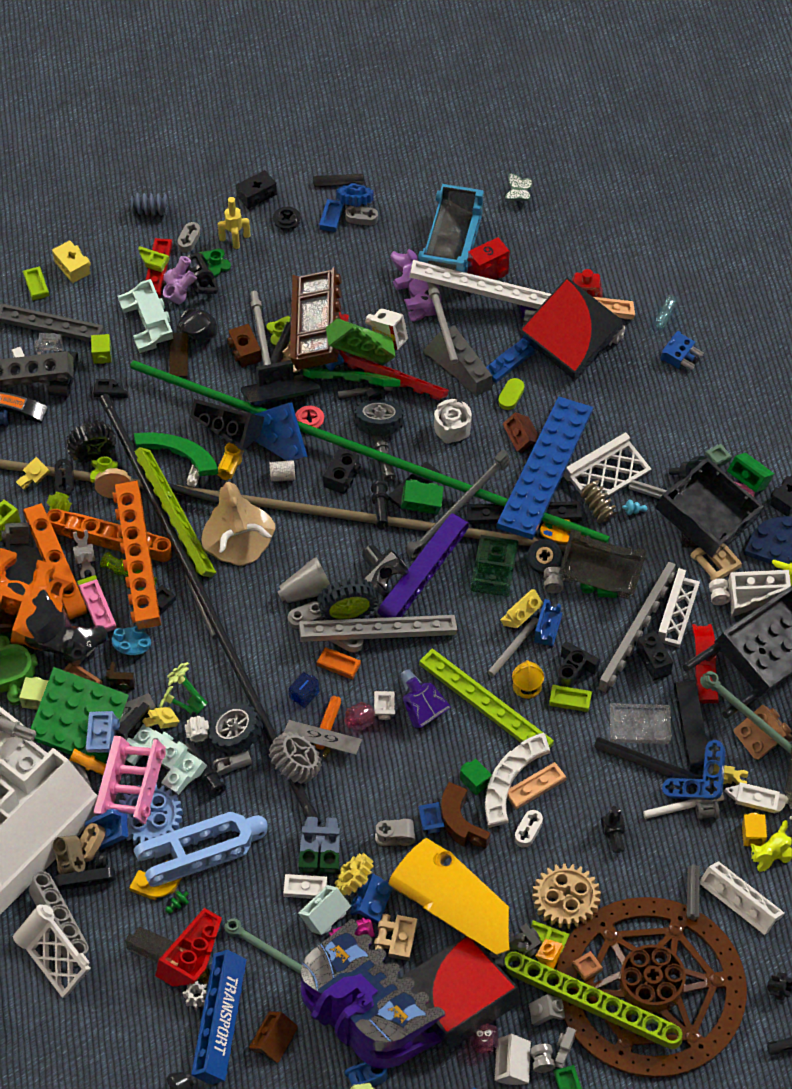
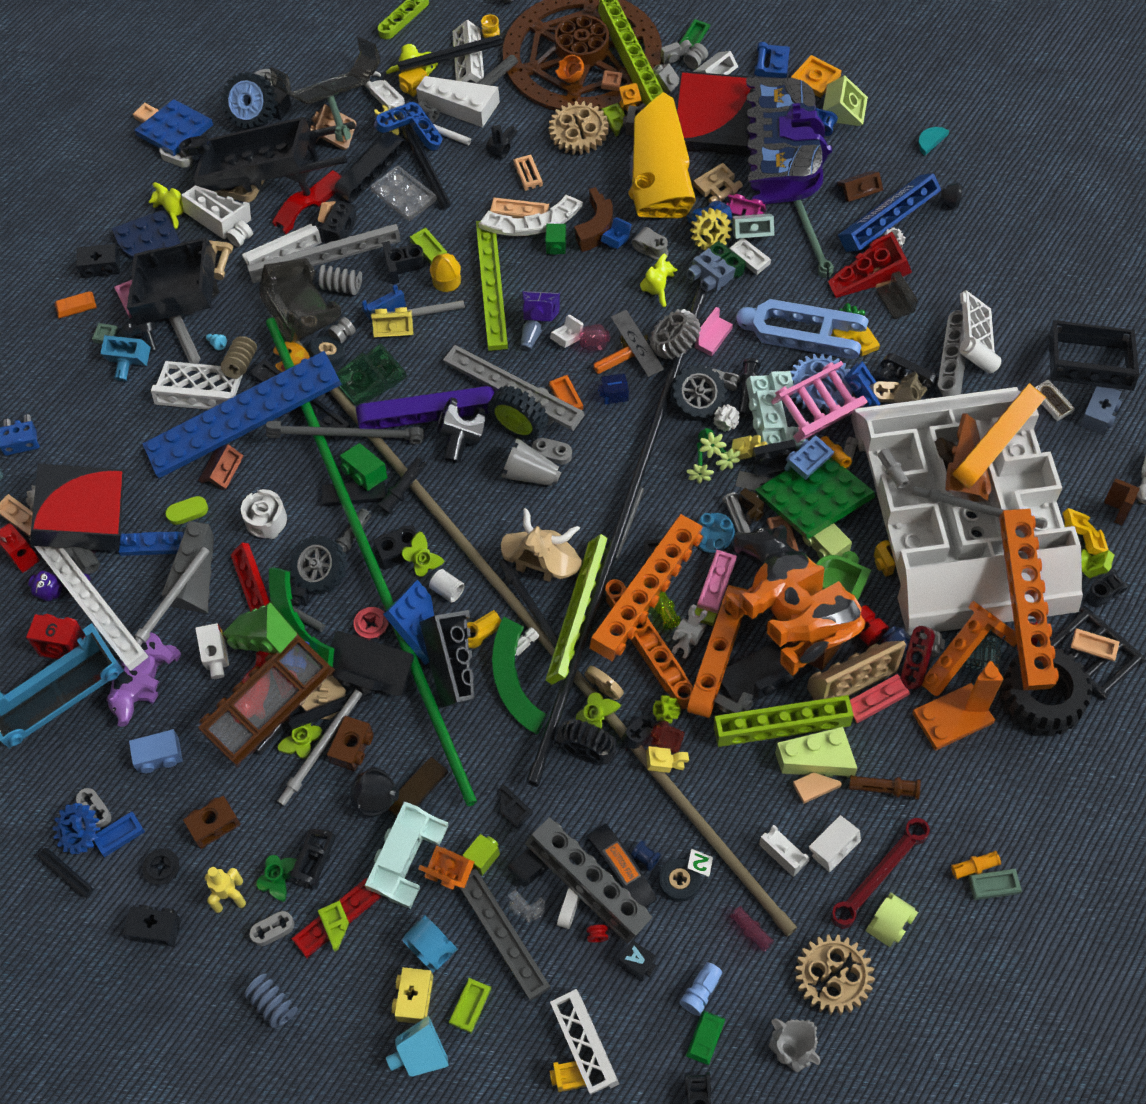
camera: 135 degrees left, 5 degrees up
lavender pin [163,256,191,284] -> none
lavender pin [163,271,197,304] -> none
white beam [515,810,543,848] -> none
green brick [727,452,775,492] -> none
none -> dark purple head [28,570,63,602]
none -> orange tile [55,291,97,318]
none -> dark azure brick [100,335,151,382]
none -> medium blue brick [129,729,183,773]
none -> reddish brown brick [183,795,241,849]
none -> light nougat tile [318,201,336,223]
none -> light grey piece [319,265,362,295]
none -> medium azure torso [386,1016,449,1077]
none -> black axle [398,35,503,72]
none -> lime animal [401,531,444,576]
none -> dark azure brick [401,915,458,973]
none -> white wedge [416,76,500,127]
none -> orange bracket [418,845,475,889]
none -> yellow wheel [481,14,500,39]
none -> light nougat tile [513,154,543,191]
none -> orange hair [555,54,584,83]
none -> neon yellow animal [640,253,678,307]
none -> clear red bracket [651,721,685,754]
none -> bright pink panel [695,307,733,356]
none -> light grey axle [722,492,751,533]

